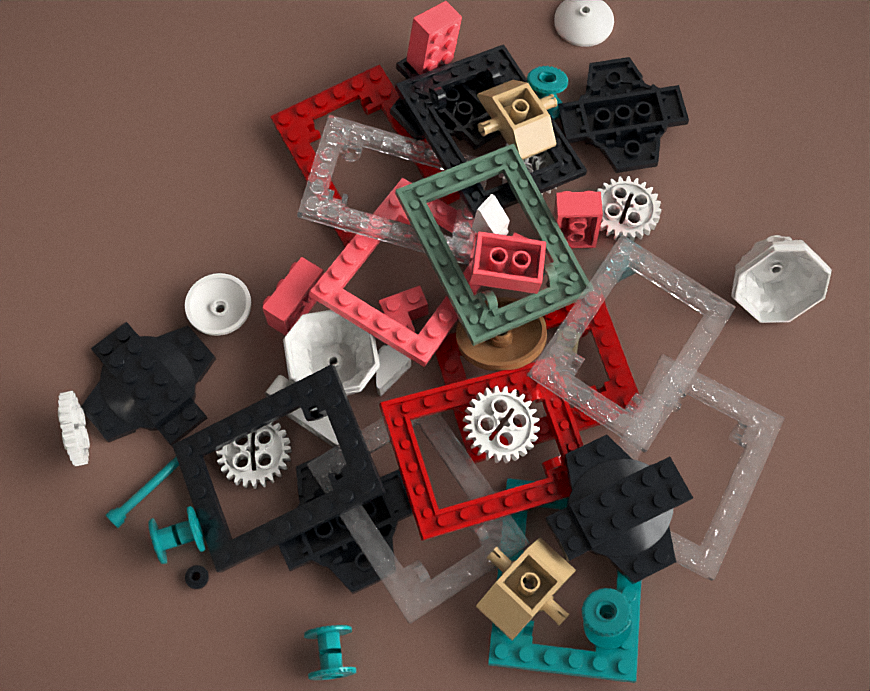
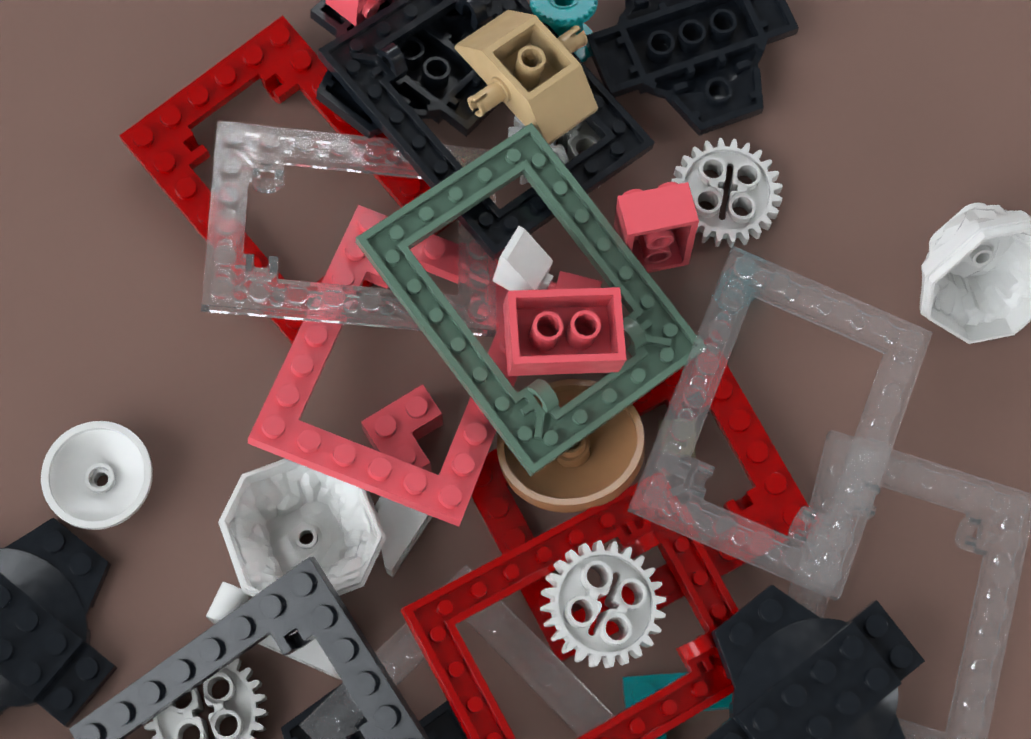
camera: 15 degrees left, 5 degrees up
coral brick [262,257,324,336] -> none

